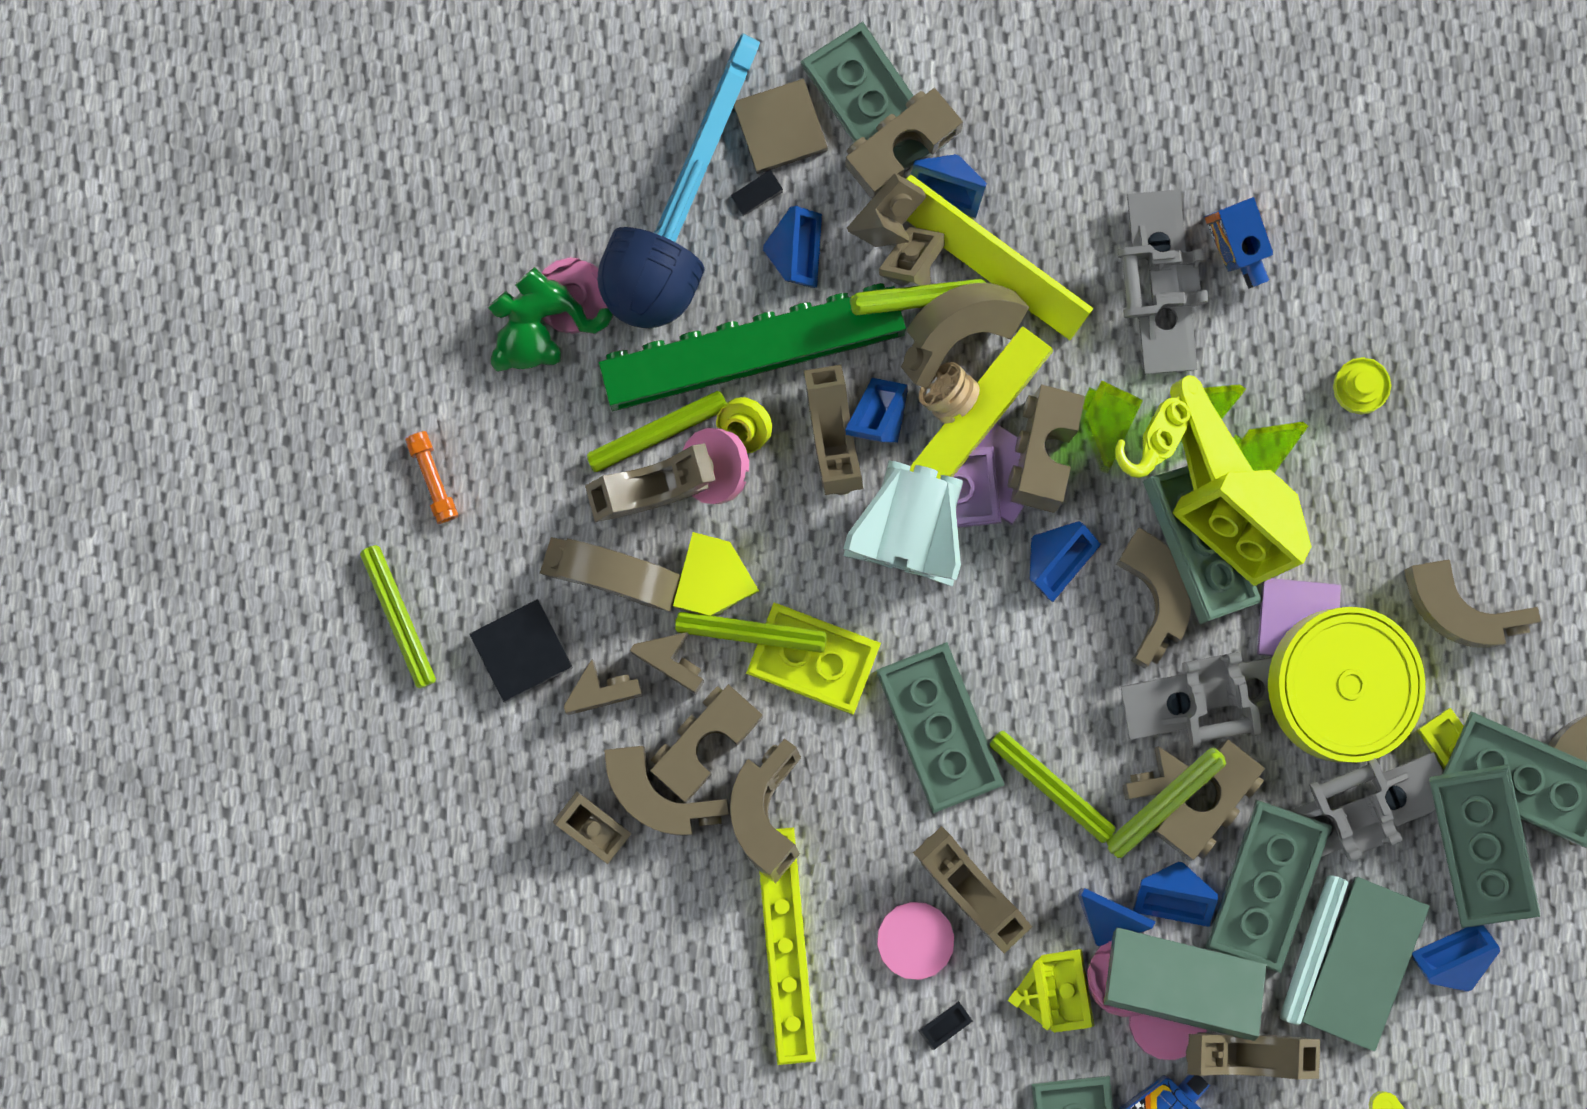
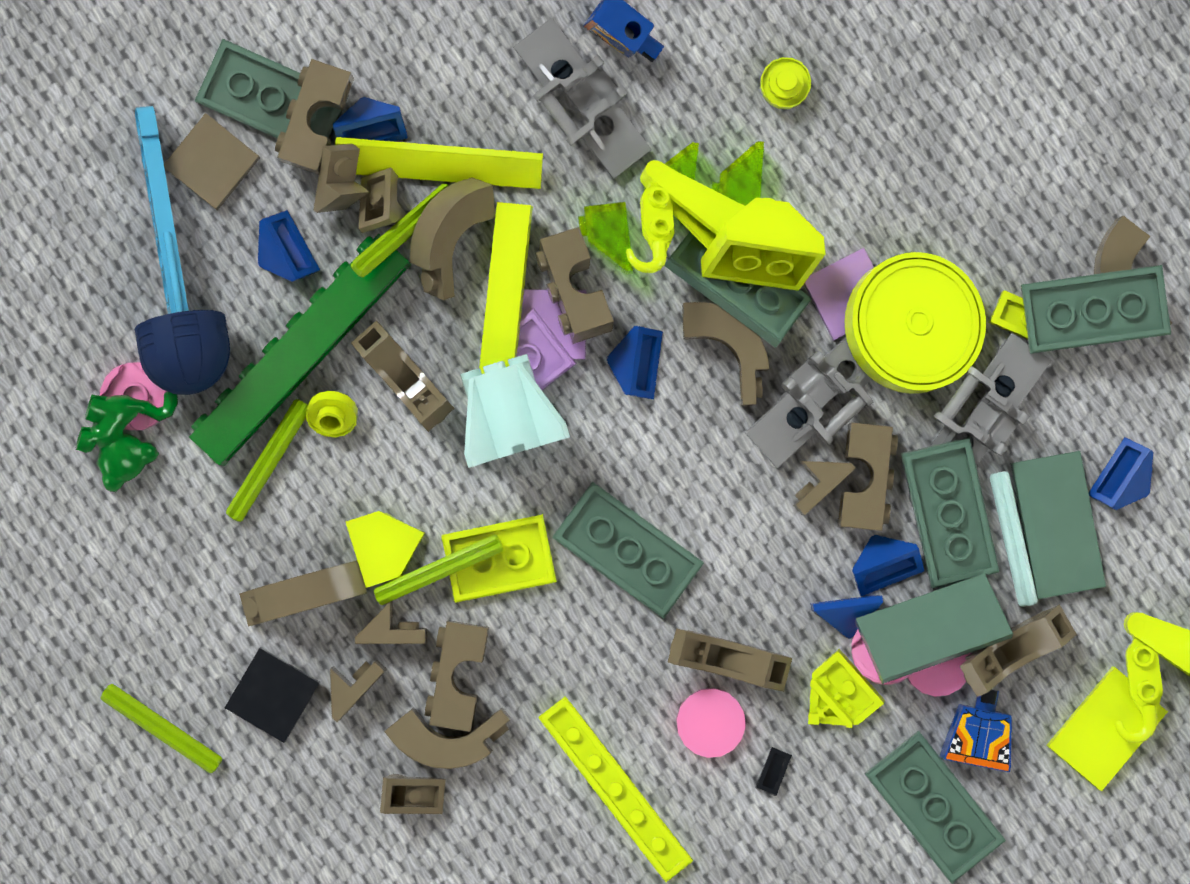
camera: 30 degrees left, 5 degrees up
orange bar [405,431,459,524] -> none
dark tan arch [585,443,715,522] -> none
bright pink tile [683,428,749,504] -> none
dark tan arch [730,738,801,884] -> none
black piece [731,169,783,216] -> none
blue slope [845,378,908,443] -> none
tan wheel [919,362,980,423] -> none
lime axle [989,731,1116,843] -> none
lime axle [1107,747,1226,858] -> none
dark tan arch [1404,559,1541,648] -> none
sand green tile [1429,764,1540,928] -> none

